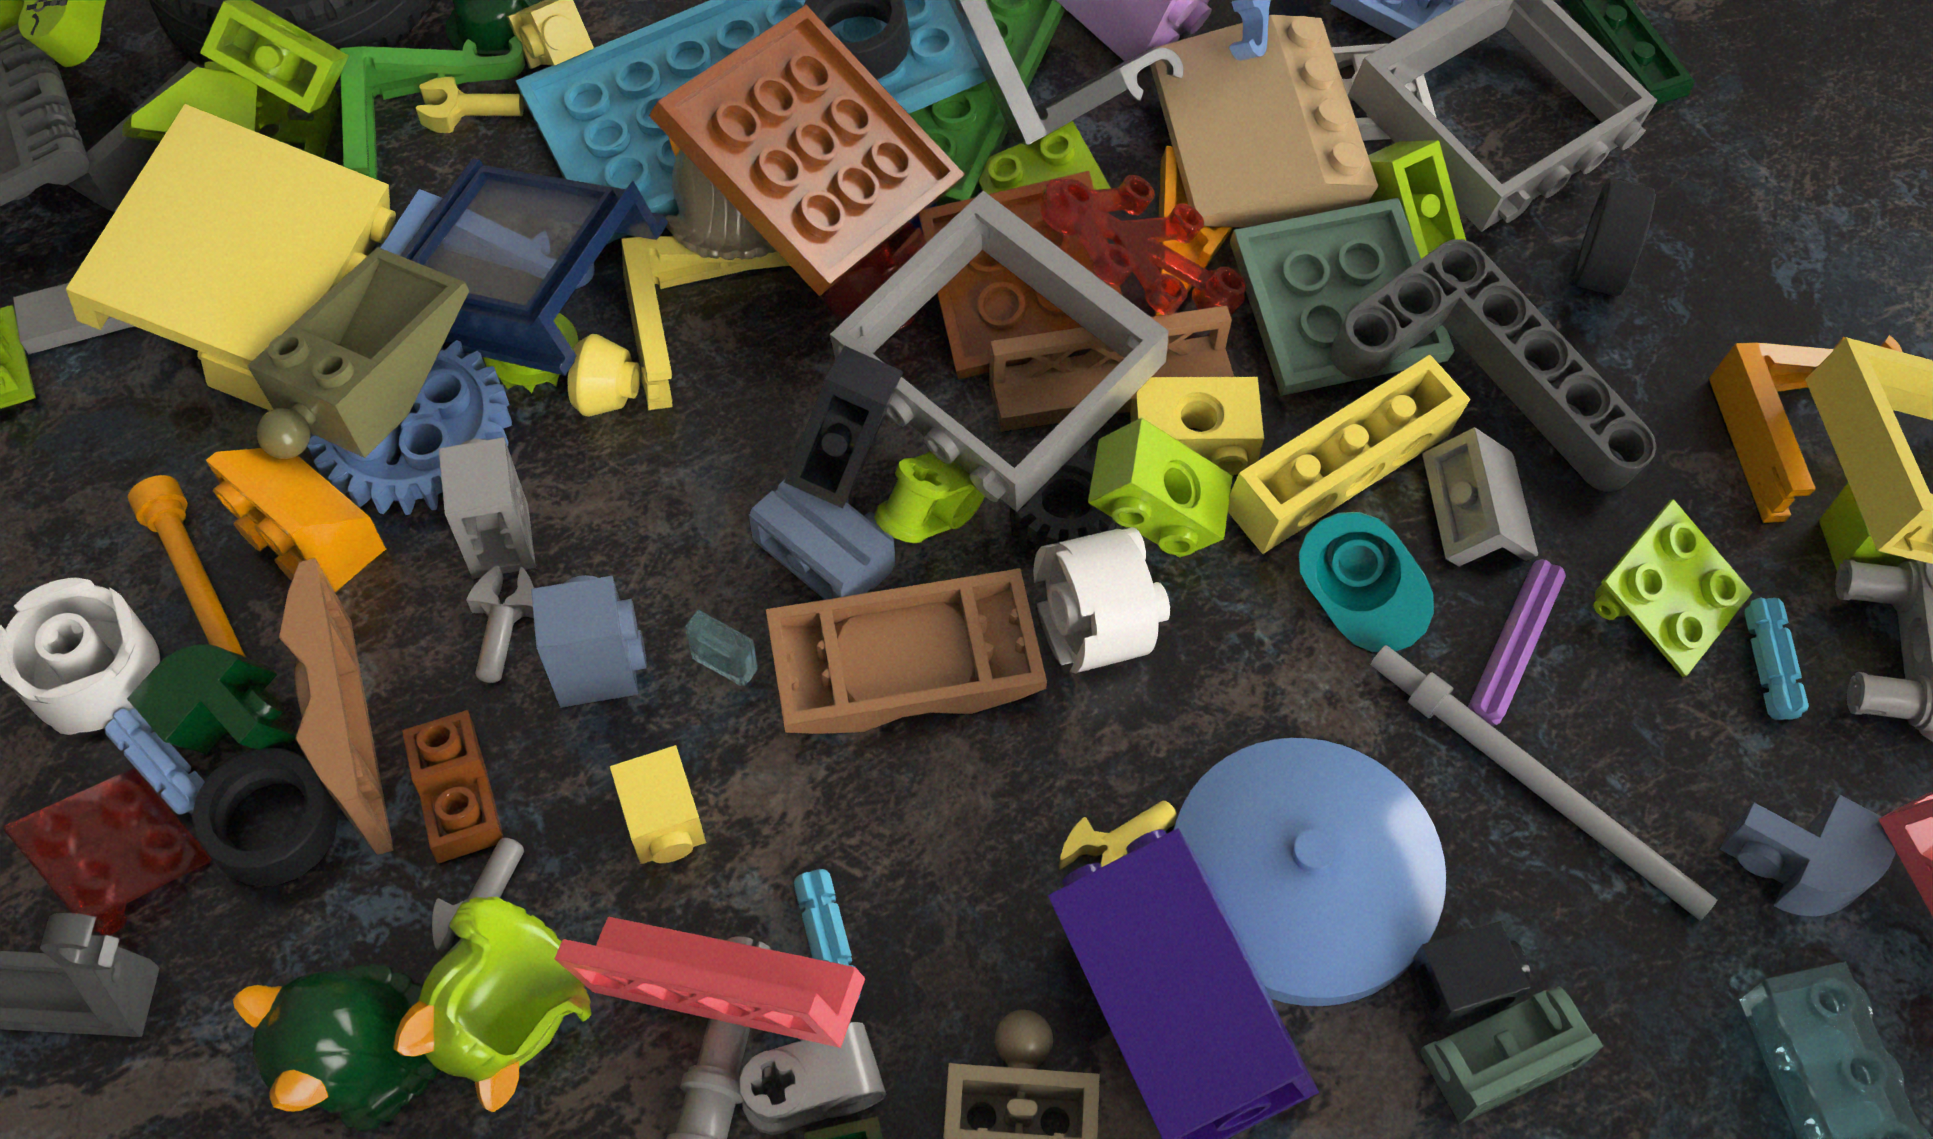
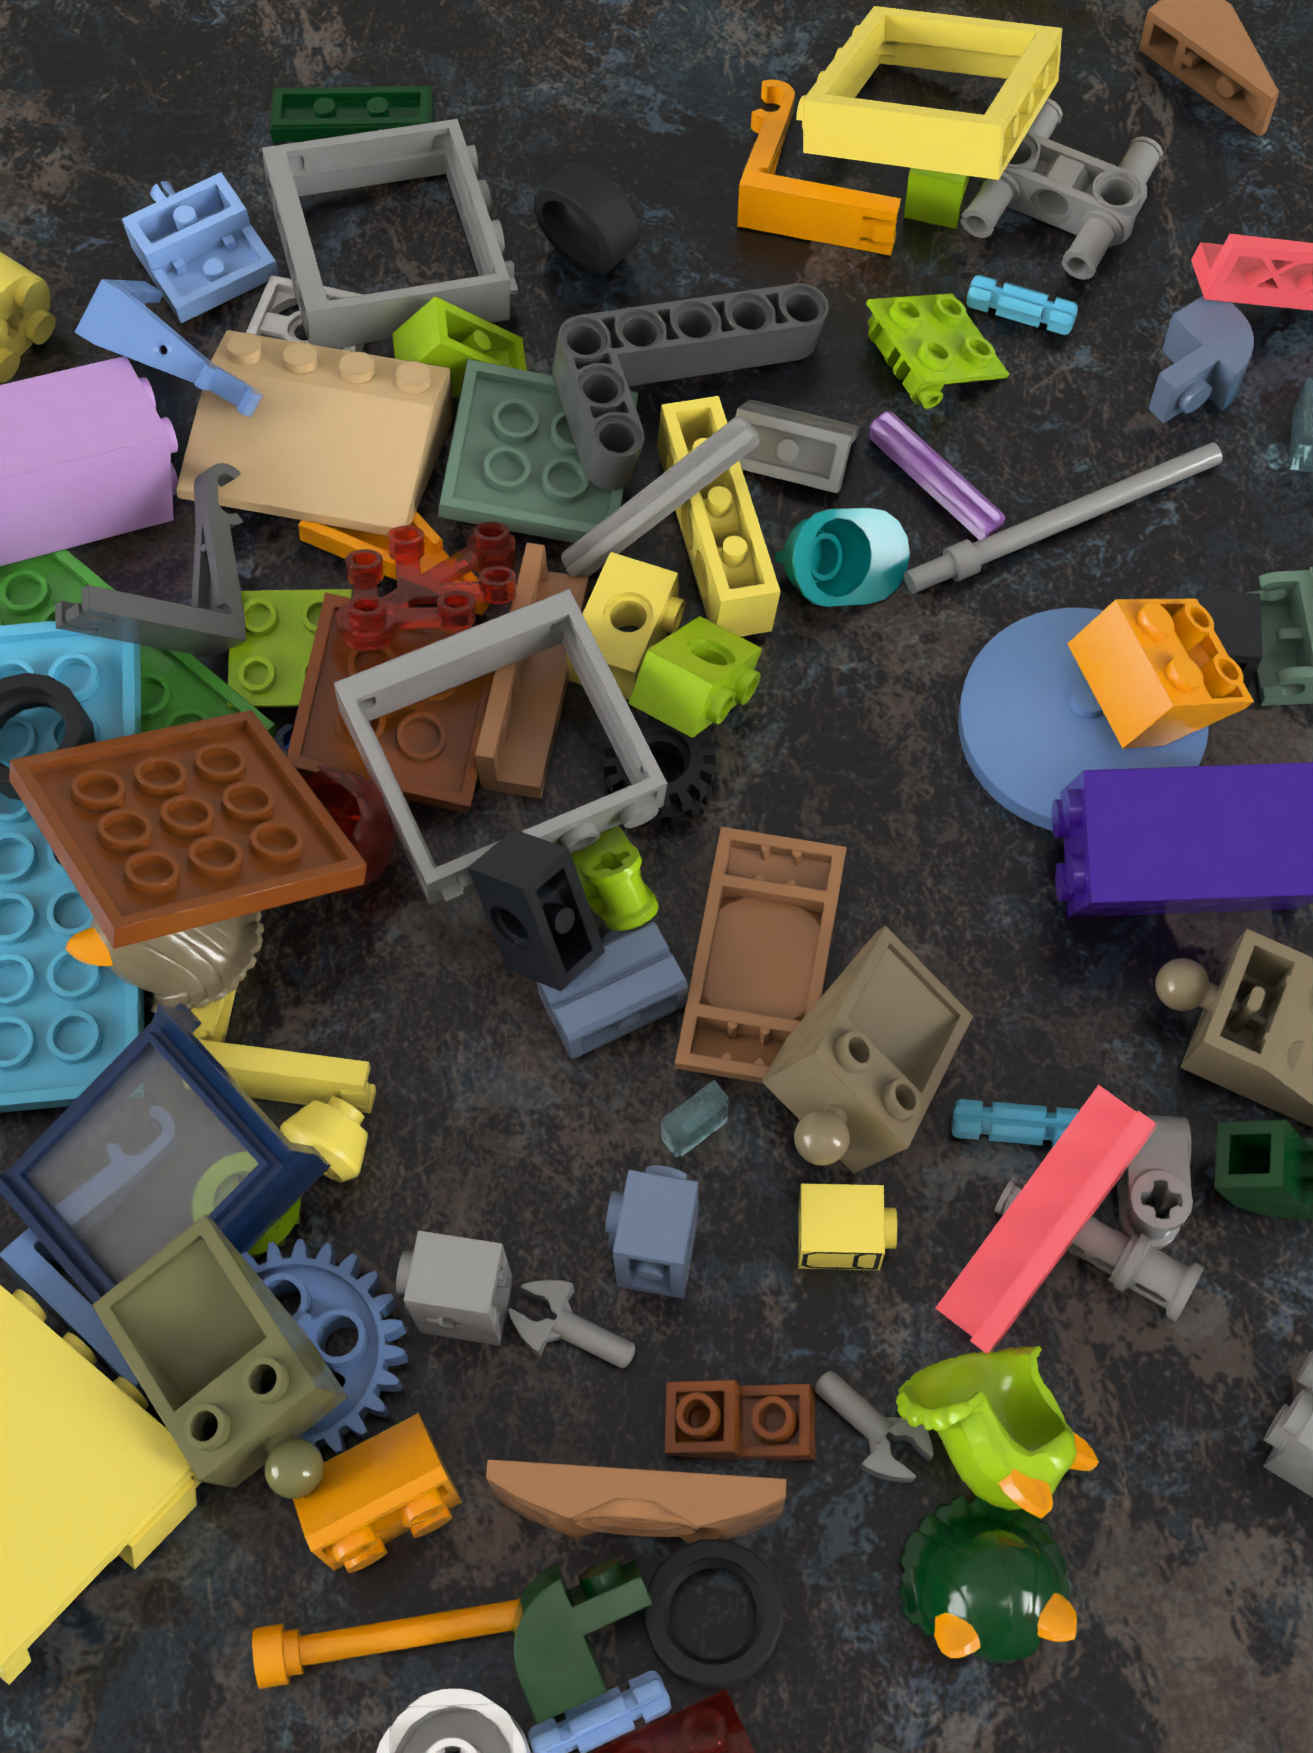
camera: 65 degrees left, 5 degrees up
white brick [1033,527,1170,673] -> none
light yellow bar [1059,801,1178,870] -> none
none -> light grey axle [561,416,760,577]
none -> dark tan slope [762,926,973,1173]
none -> light orange slope [1067,599,1254,749]

